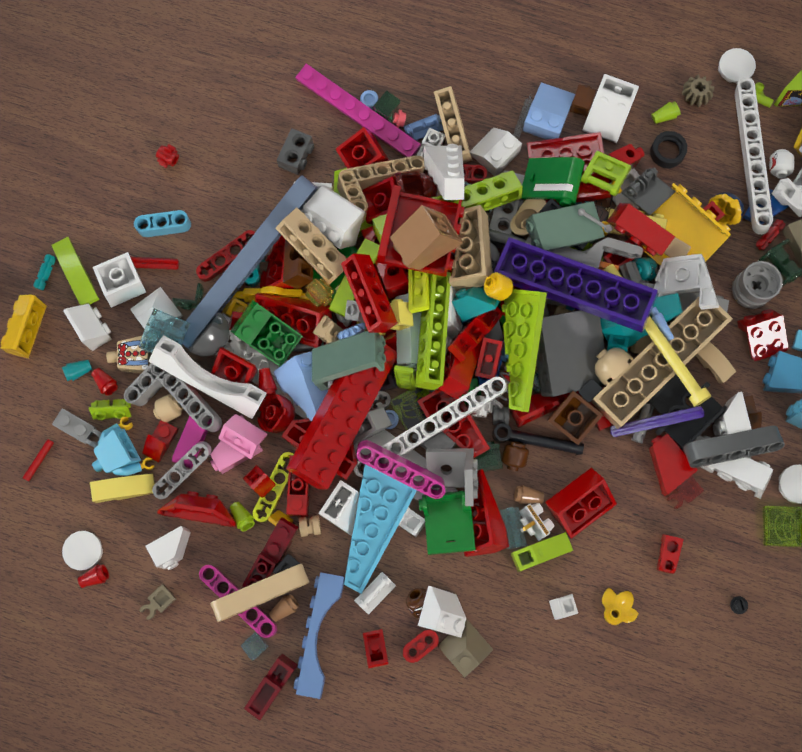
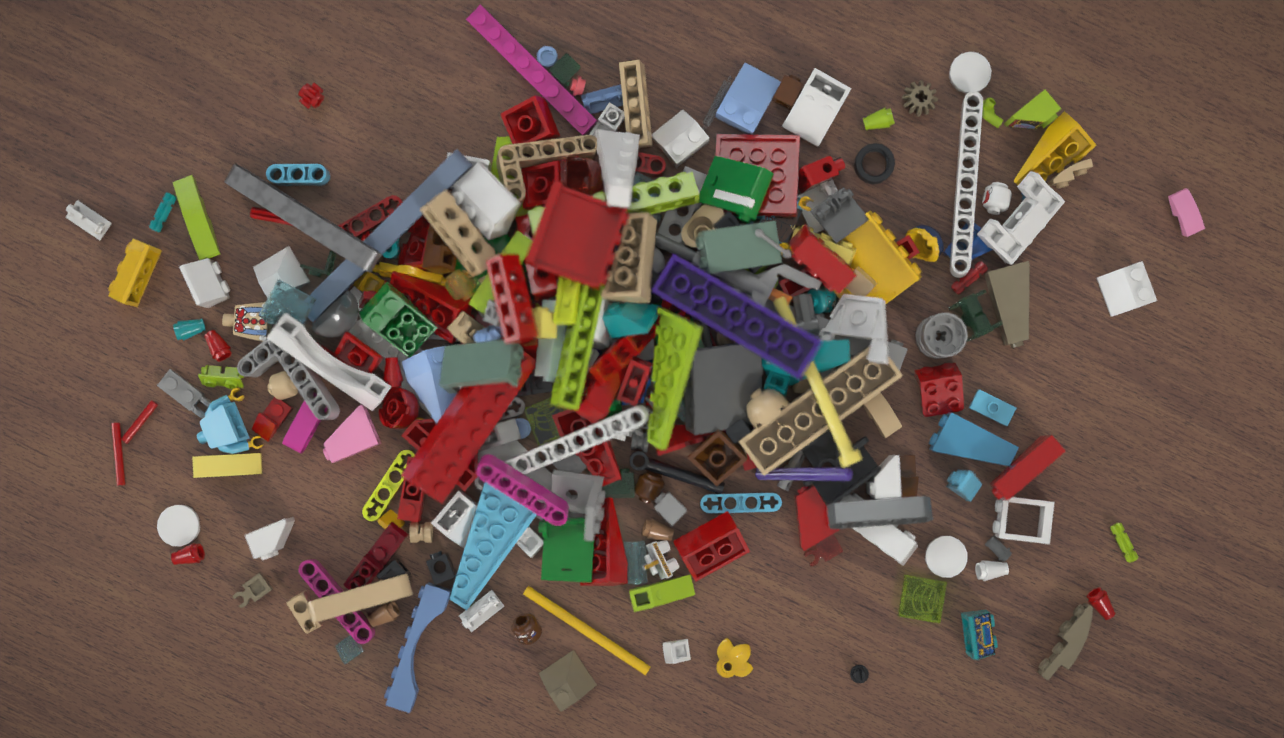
camera: 10 degrees right, 10 degrees up
white slope [93,252,146,307] -> none
light grey beam [152,441,211,499] -> none
red wedge [157,491,237,528] -> none
bright pink panel [218,414,267,459] -> none
lime cone [230,502,255,532] -> none
red slope [243,465,276,498] -> none
dark red slope [244,654,298,720] -> none
dark grey brick [277,128,314,175] -> none
red slope [363,629,389,668] -> none
medium nougat slope [390,205,463,270] -> none
lime slope [394,365,417,390] -> none
red plate [403,630,439,663] -> none
white slope [418,586,466,638] -> none
yellow head [484,272,513,301] -> none
lime plate [581,151,631,197] -> none
light blue animal [650,307,674,342] -> none
red leg [657,534,684,574] -> none
none -> red bar [111,423,126,486]
none -> flat silver beam [224,164,381,272]
none -> tan leg [286,590,323,634]
none -> black brick [426,551,456,585]
none -> yellow piece [523,585,651,675]
none -> light grey brick [654,491,687,526]
none -> medium azure beam [700,492,782,513]

